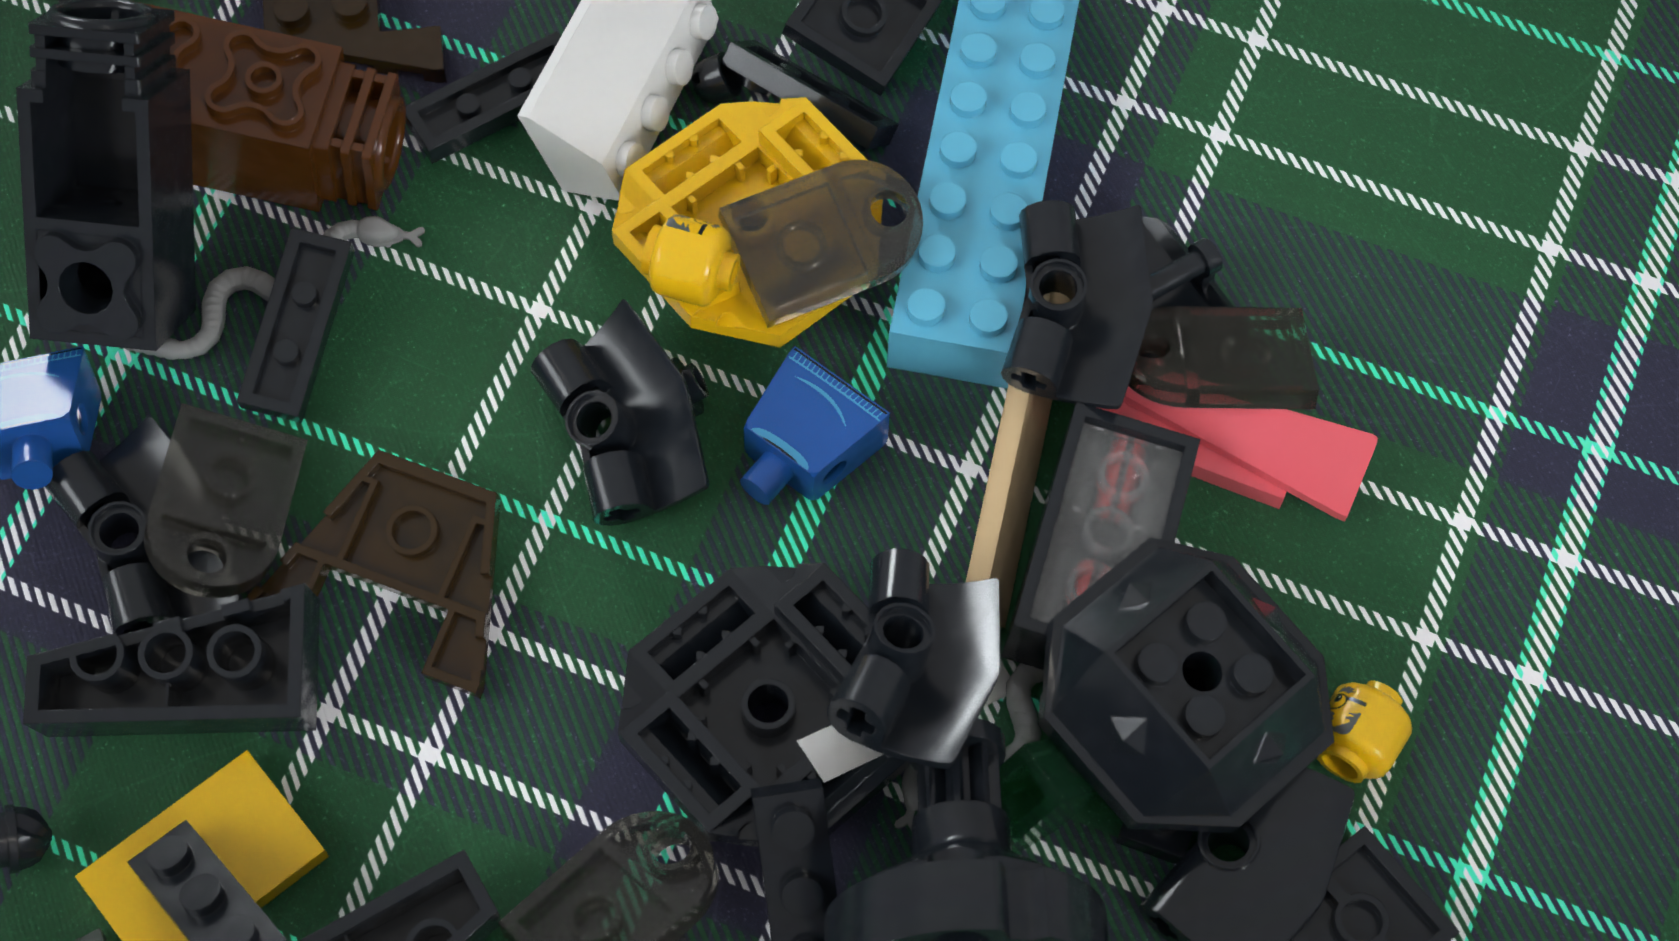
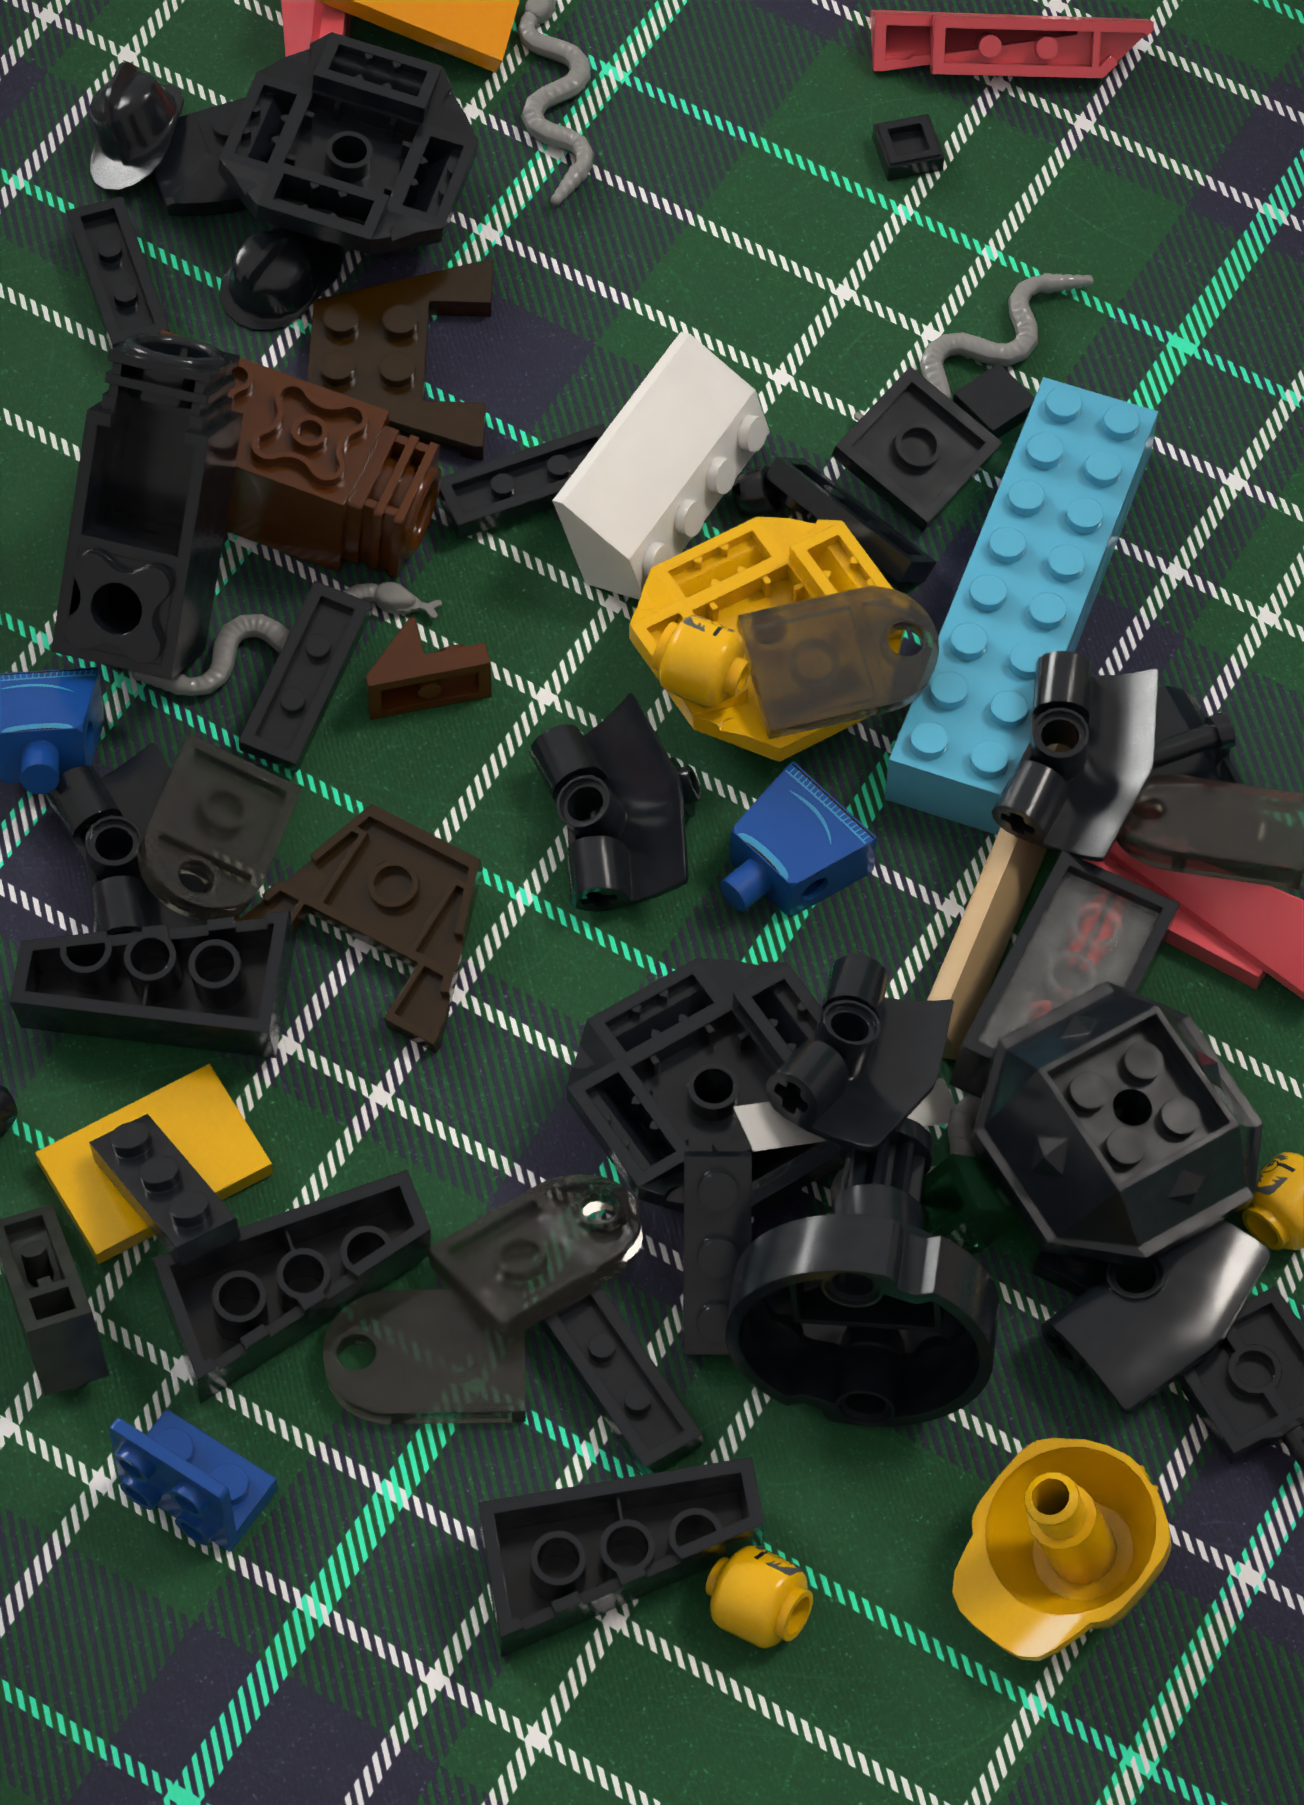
camera: 10 degrees right, 5 degrees down
none -> reddish brown slope [366,616,492,720]

